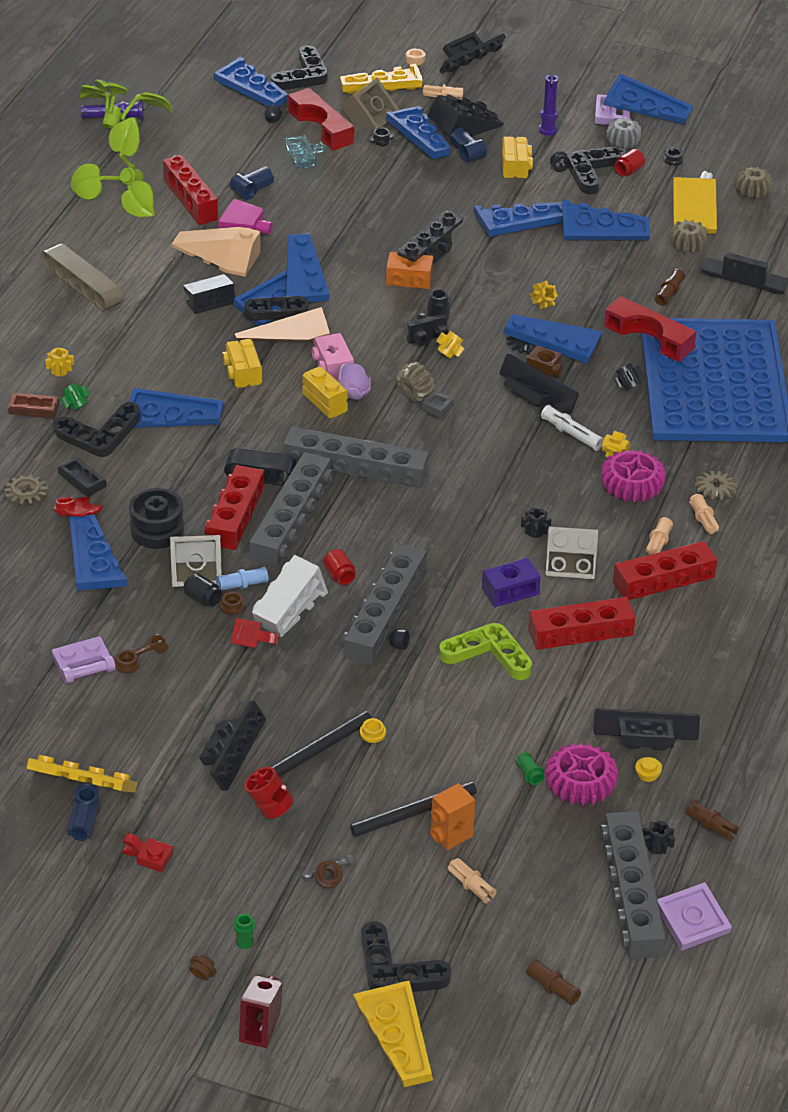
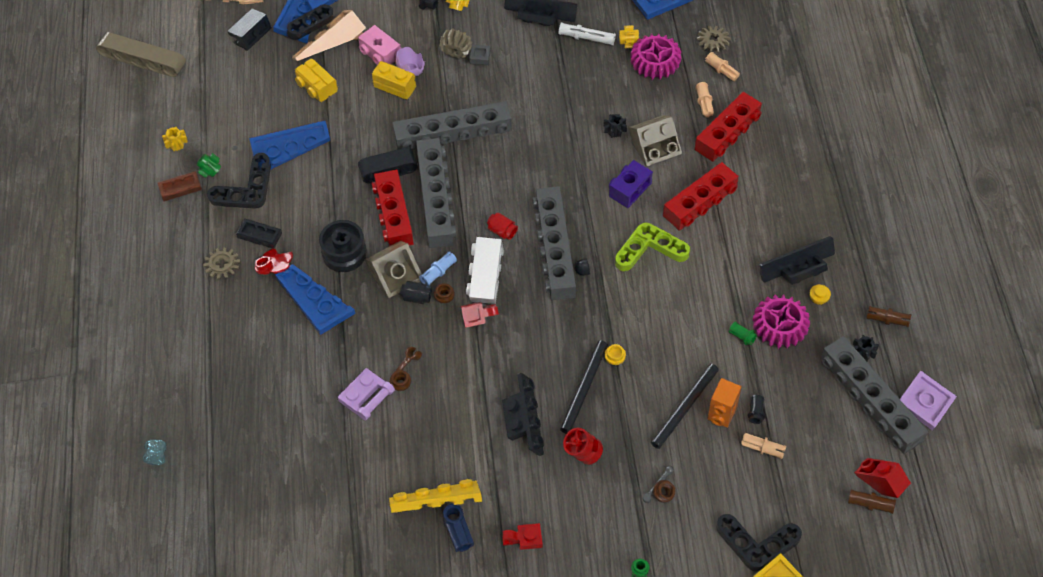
camera: 25 degrees left, 15 degrees up
none -> black pin [747,395,765,424]
none -> red slope [854,458,911,498]

